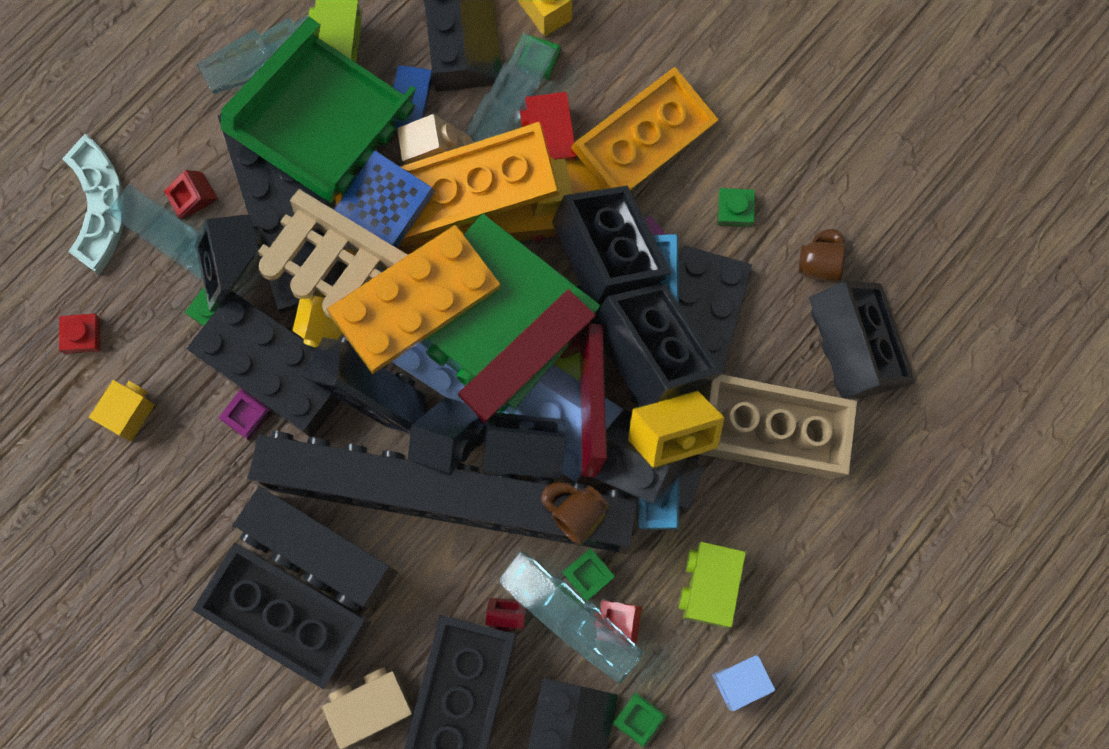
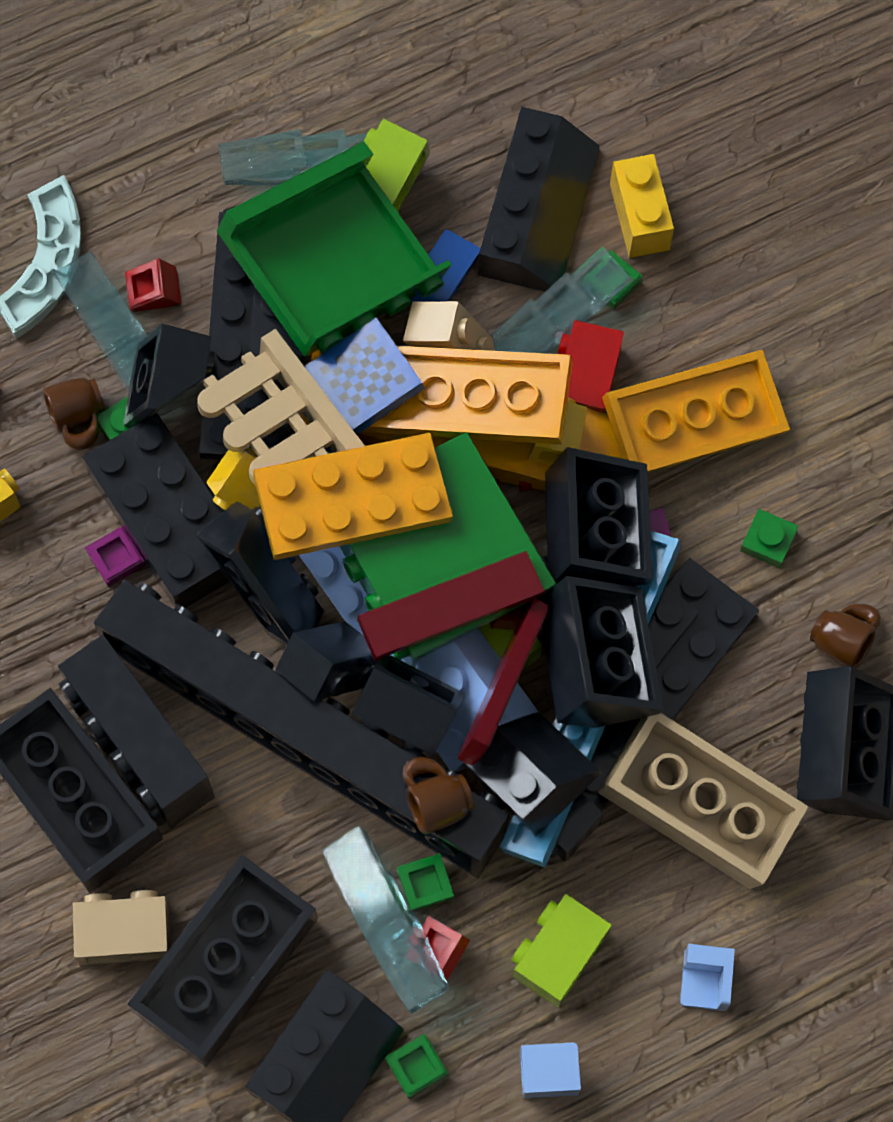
camera: 20 degrees right, 5 degrees down
dark red plate [485,598,527,632] -> none
yellow brick [628,391,725,468] -> none
none -> reddish brown piece [43,378,105,450]
none -> light blue panel [680,944,735,1011]

